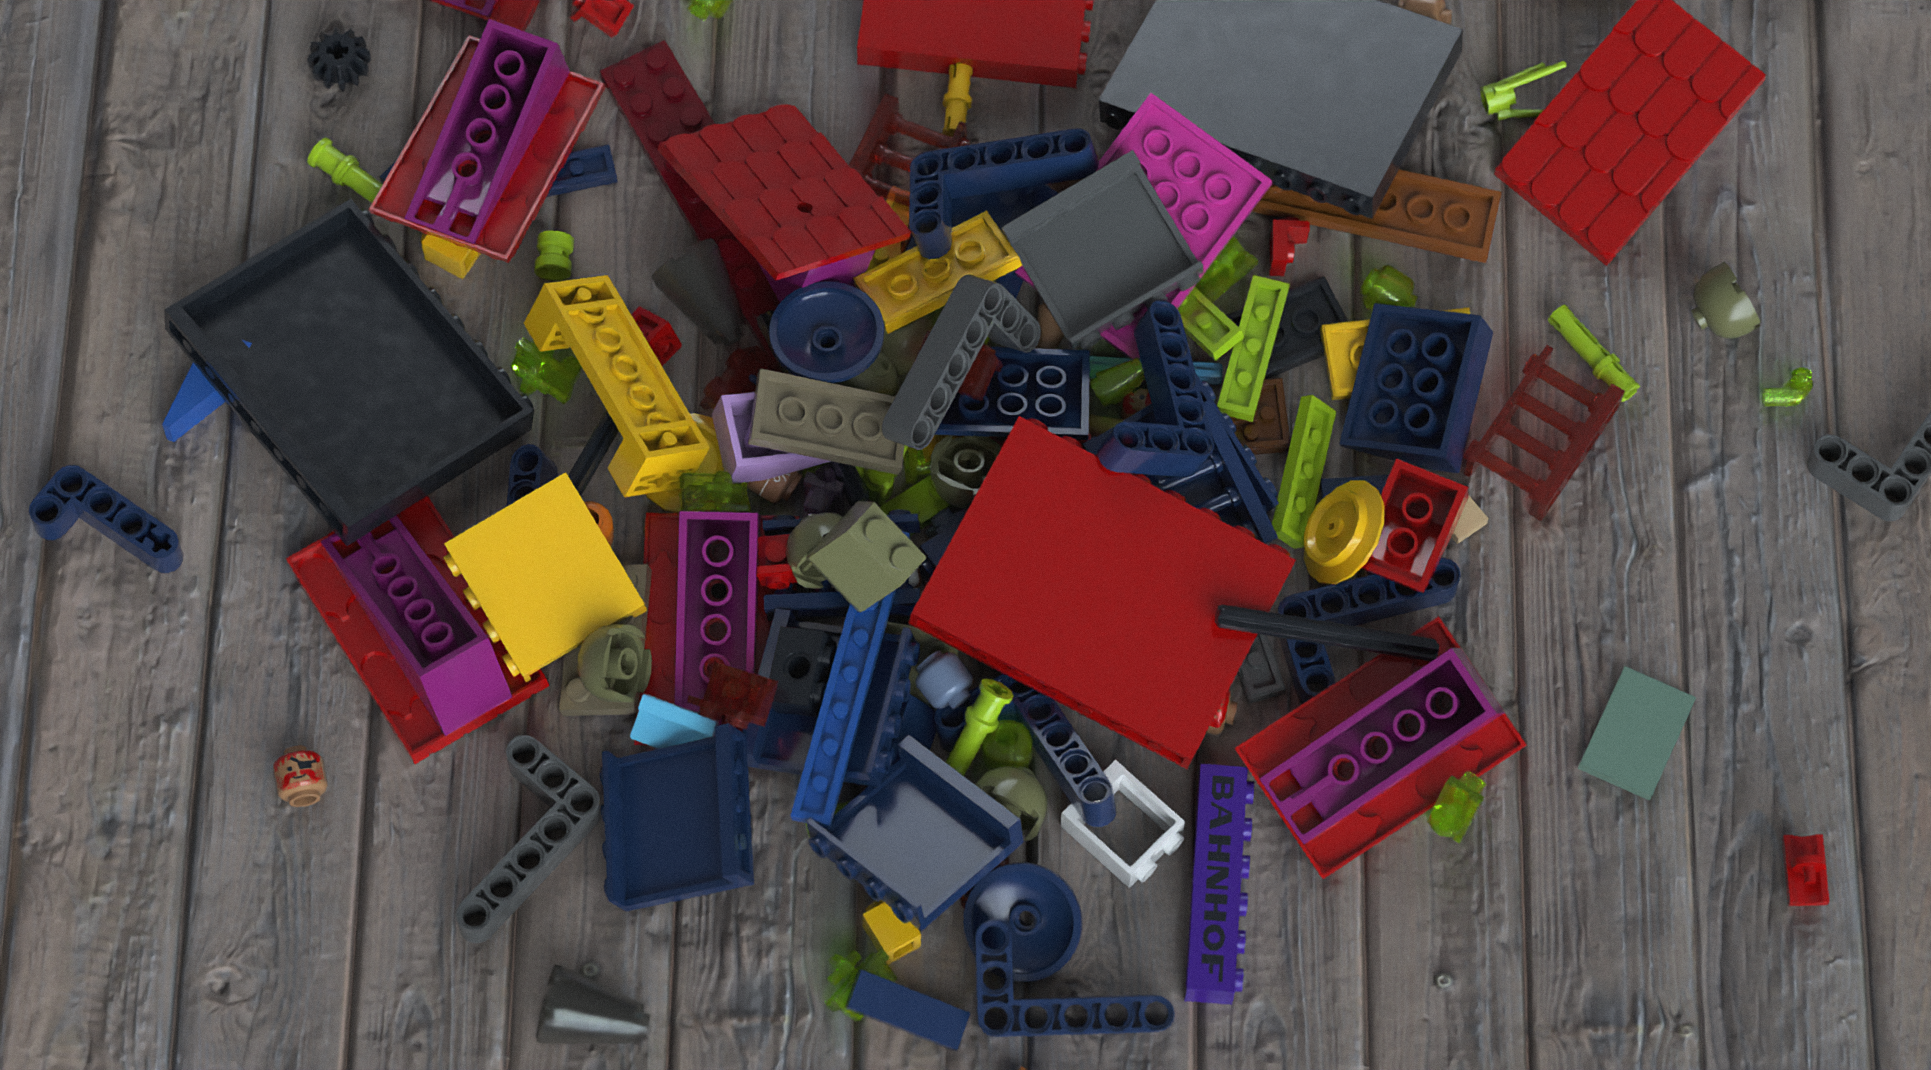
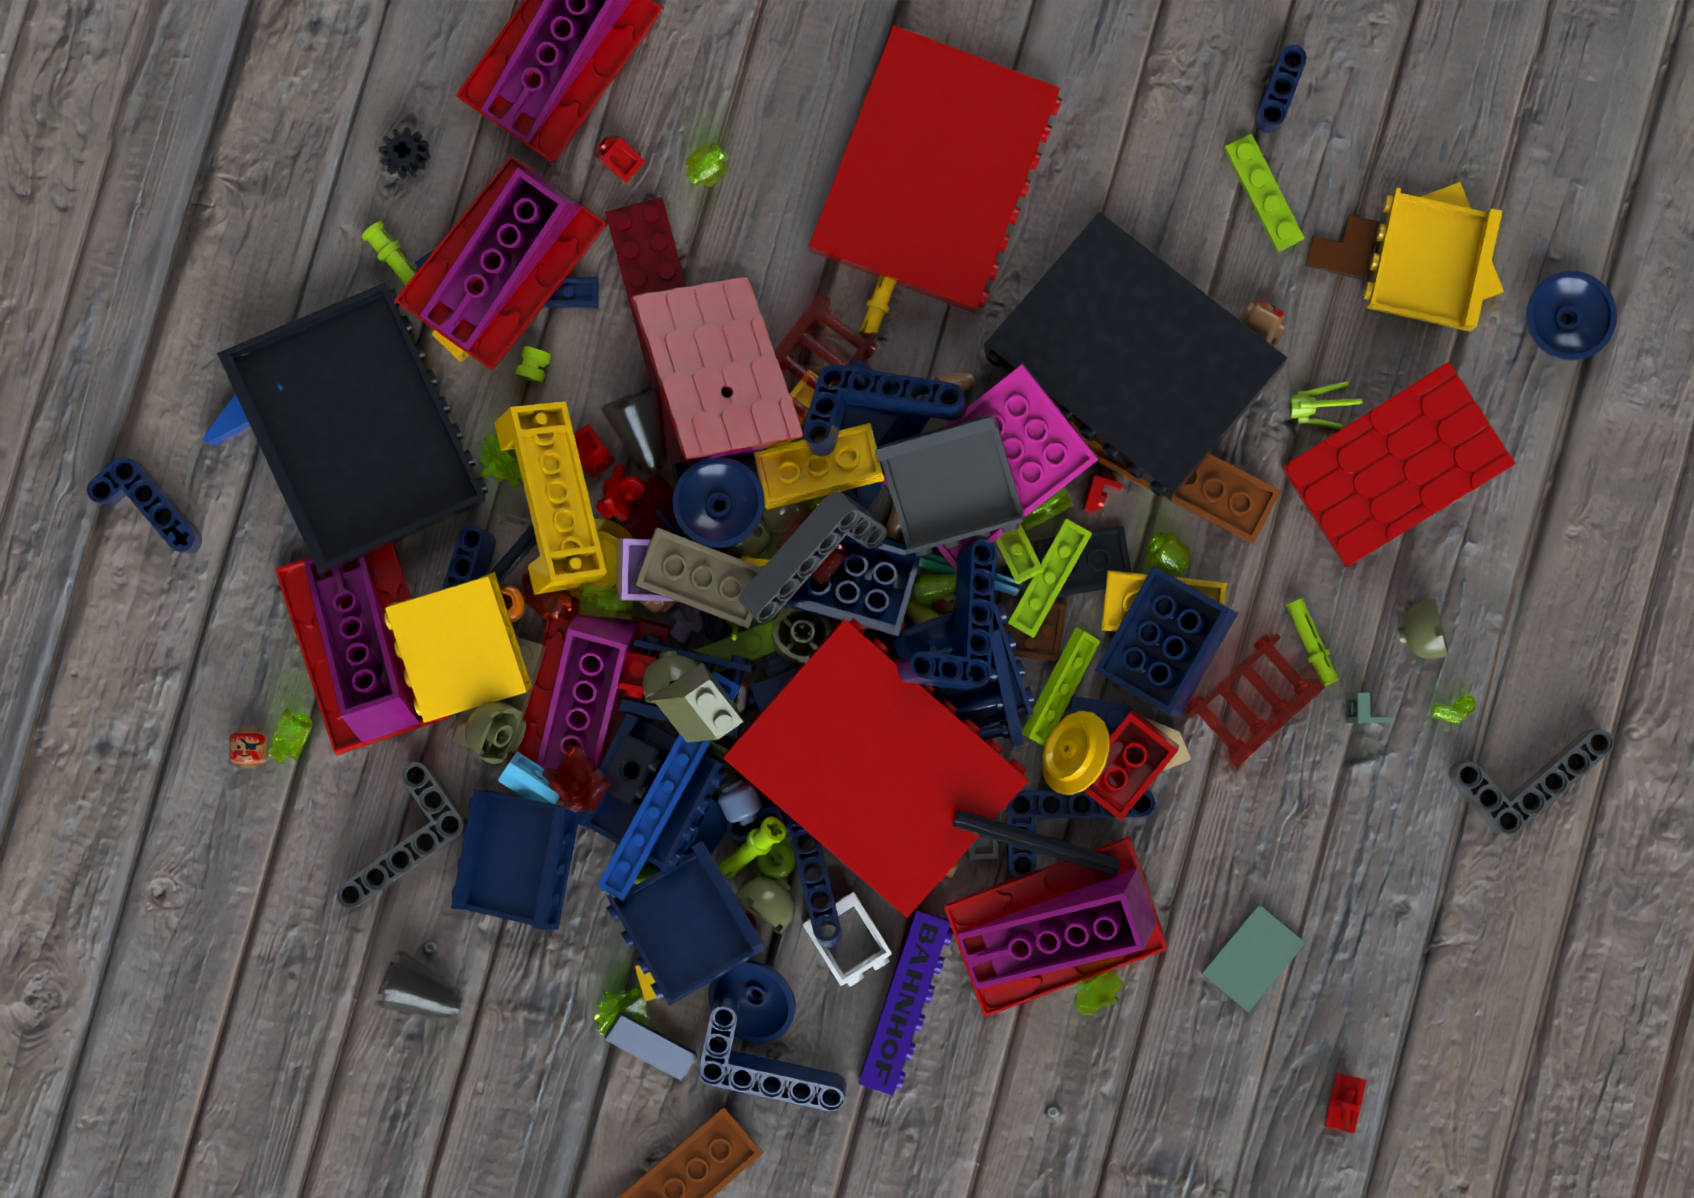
camera: 15 degrees right, 20 degrees up
none -> clear neon green hips [268,708,313,764]
none -> clear red arm [522,572,574,622]
none -> red hips [596,464,645,522]
none -> sand green panel [1346,692,1395,723]

